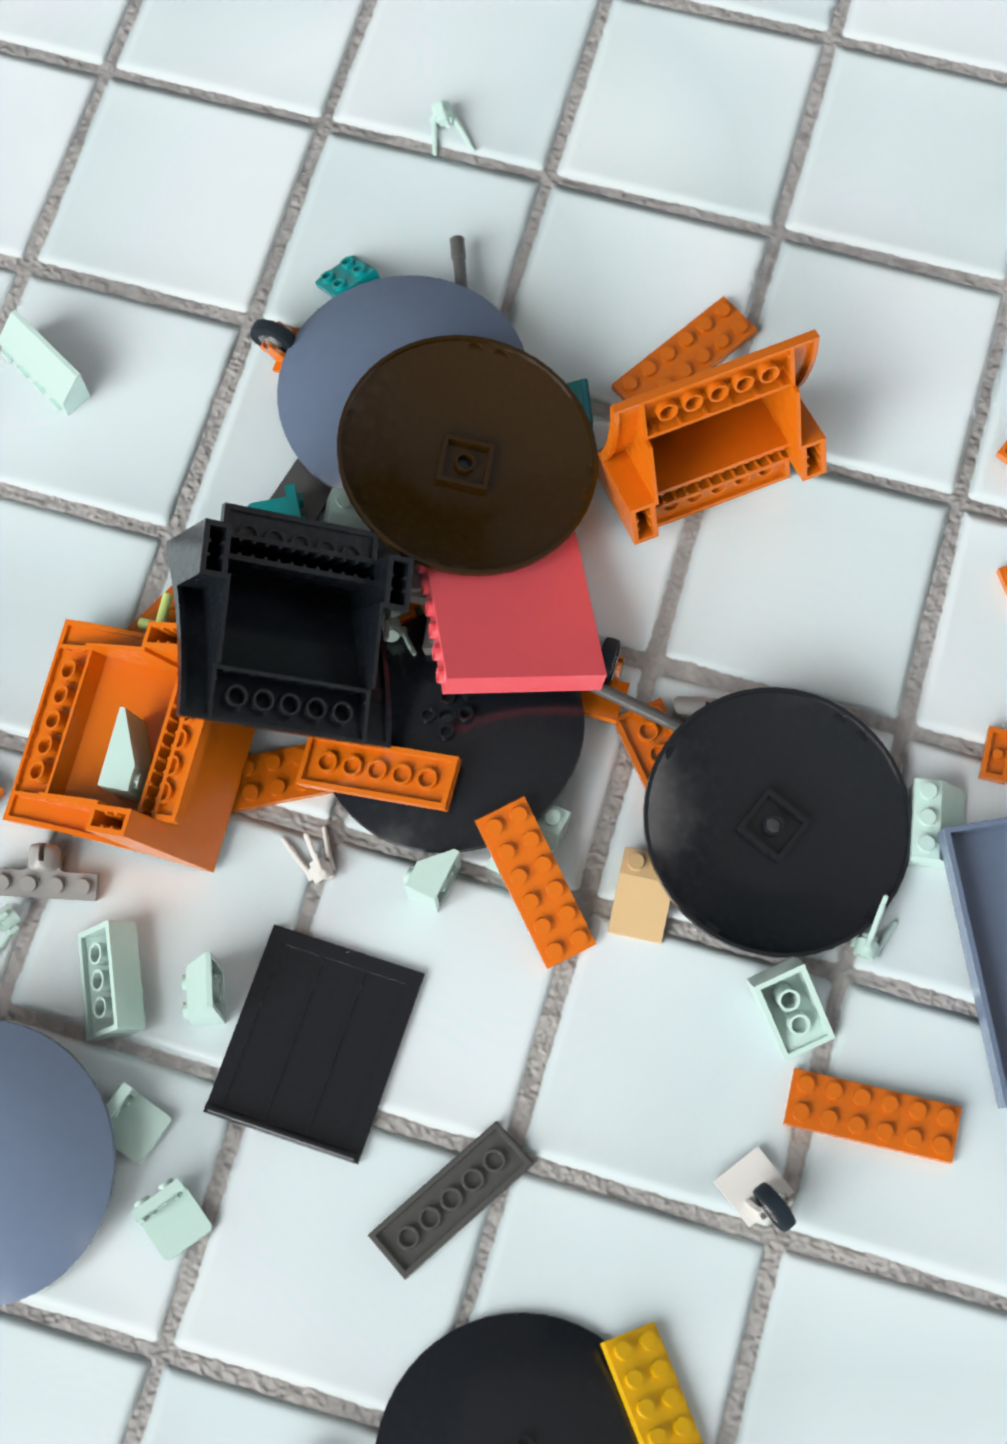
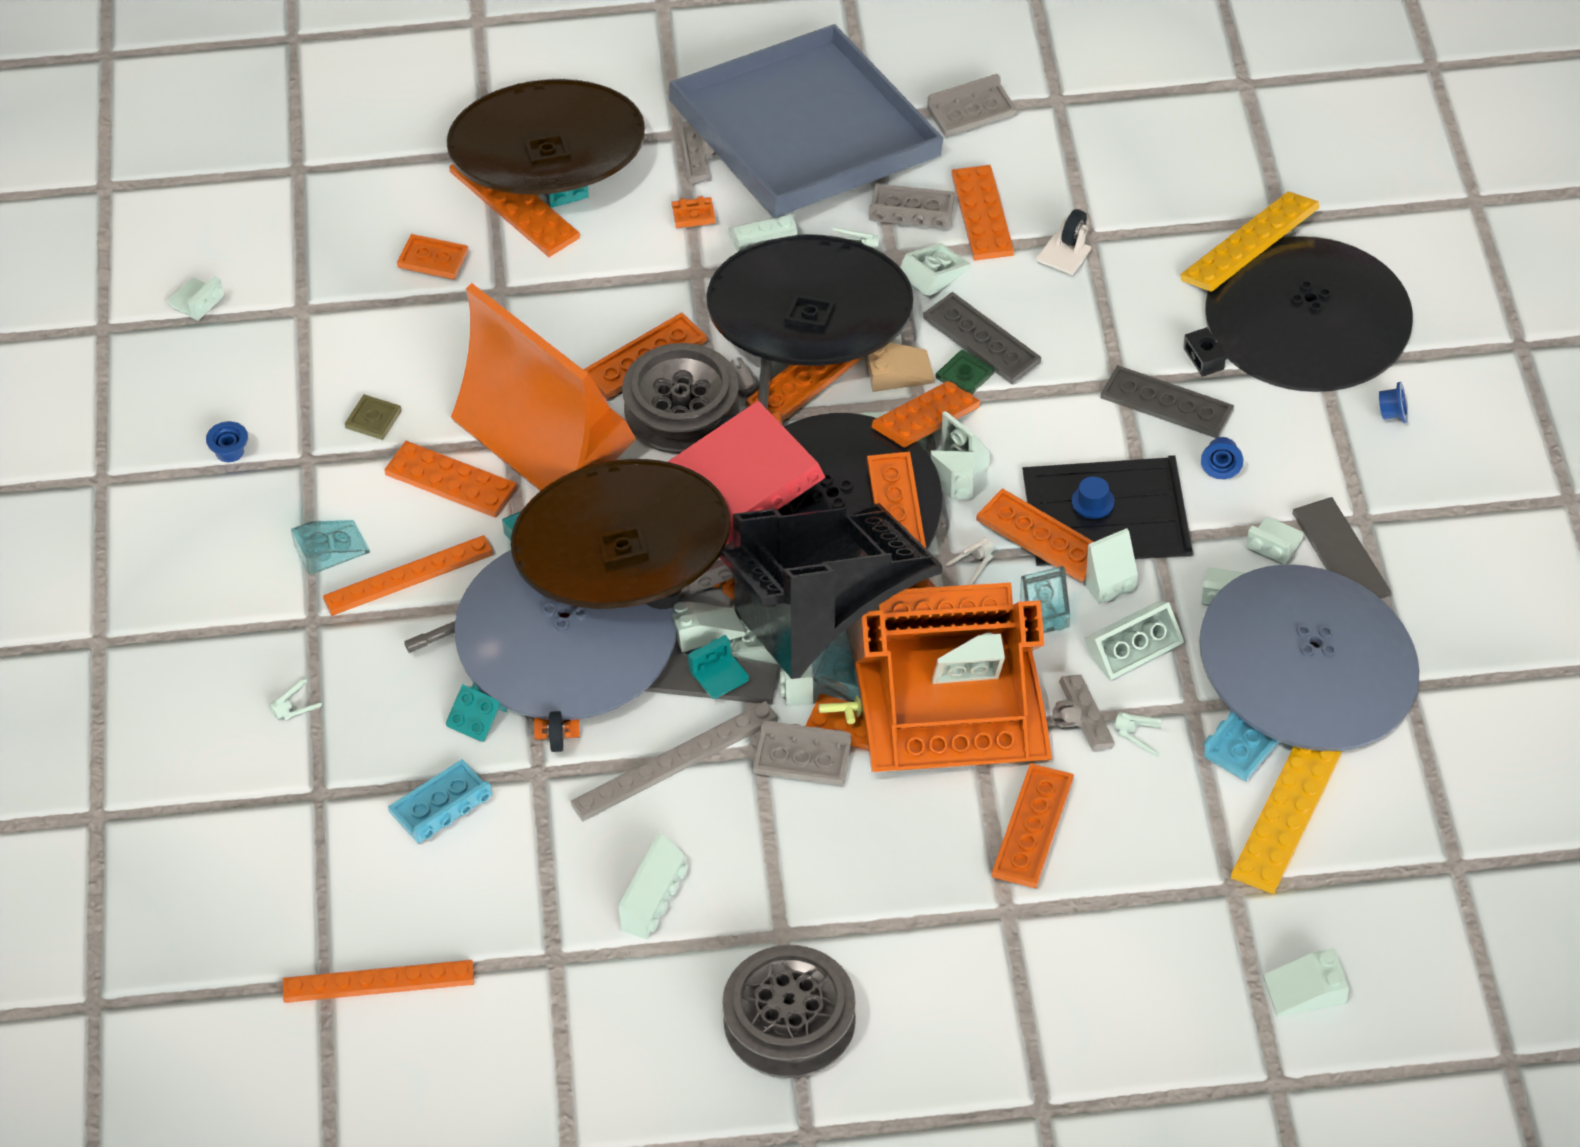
camera: 115 degrees left, 20 degrees down
none -> blue piece [206,421,248,463]
none -> orange plate [283,960,474,1003]
none -> clear light blue slope [291,520,370,575]
none -> orange plate [323,535,493,616]
none -> olive tile [344,394,402,440]
none -> medium azure bracket [388,759,492,844]
none -> light grey plate [571,701,778,822]
none -> orange plate [583,312,707,400]
none -> flat silver wheel [622,343,740,452]
none -> light grey bracket [753,721,851,786]
none -> light grey bracket [869,184,955,229]
none -> dark grey plate [923,292,1041,384]
none -> clear green plate [936,349,994,394]
none -> light aqua slope [941,411,990,477]
none -> orange plate [976,488,1094,583]
none -> clear light blue slope [1020,566,1070,633]
none -> blue piece [1072,476,1115,519]
none -> black brick [1183,327,1227,377]
none -> blue piece [1201,437,1244,479]
none -> dark grey tile [1292,497,1391,599]

